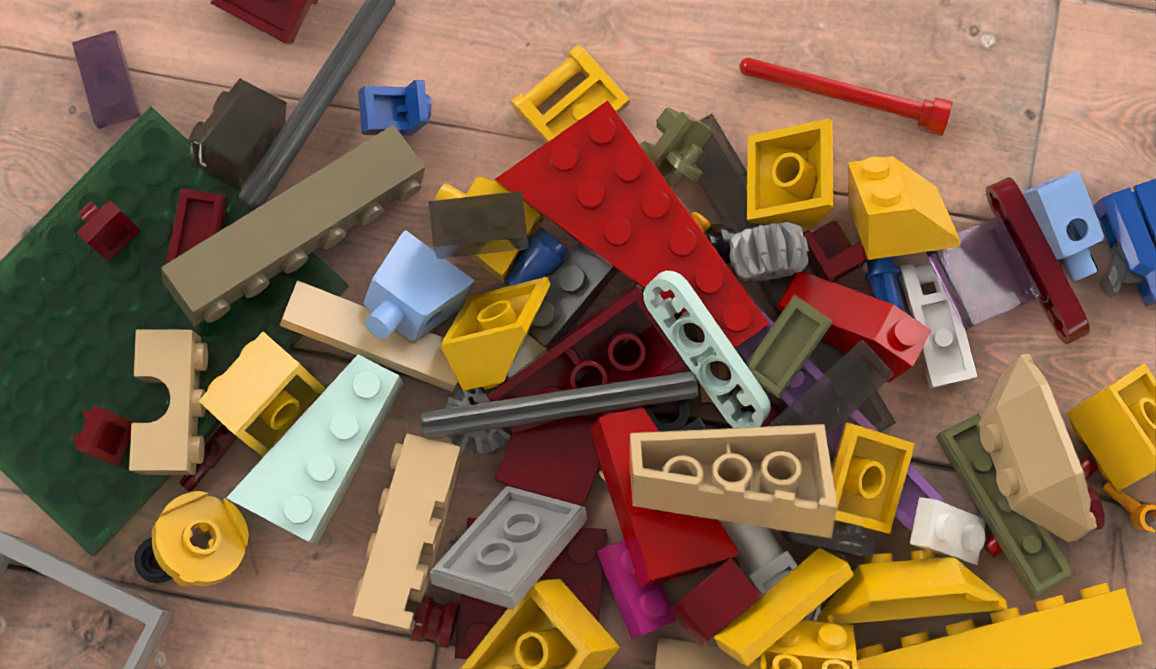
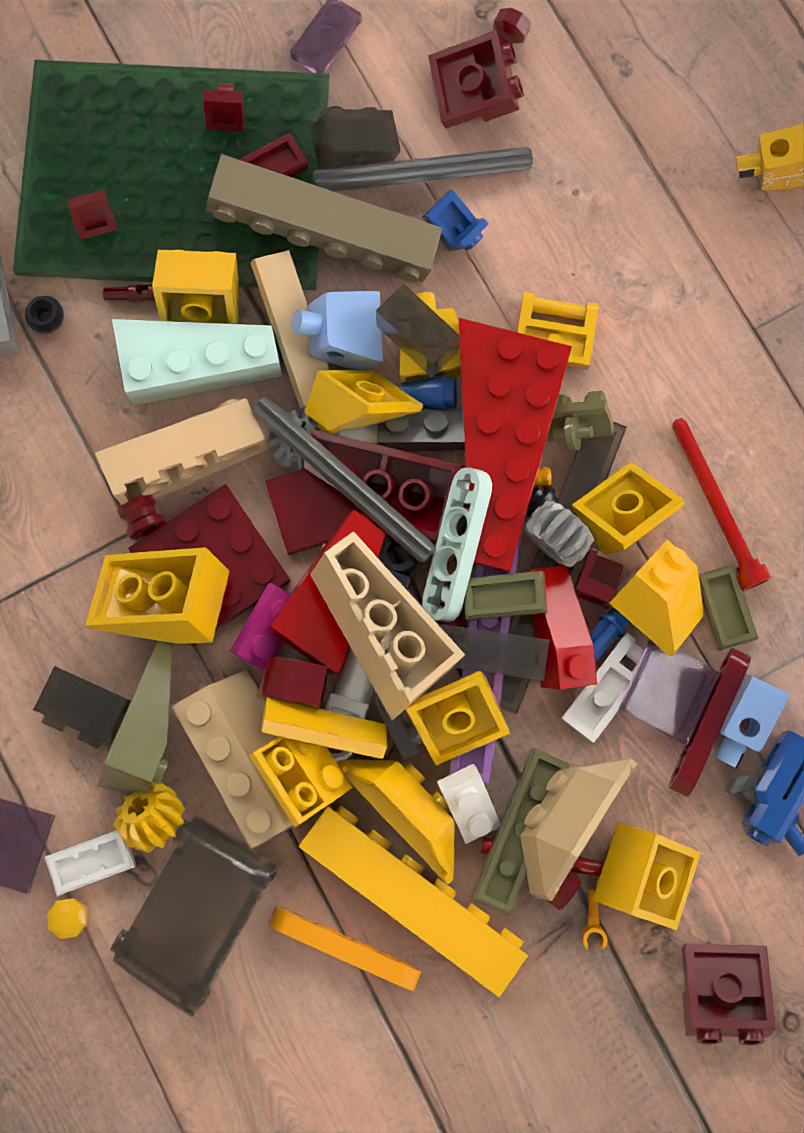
camera: 50 degrees right, 0 degrees up
tan arch [129,330,208,475] -> none
yellow plate [152,491,249,587] -> none
light grey tile [430,486,588,609] -> none
none -> olive tile [698,564,759,651]

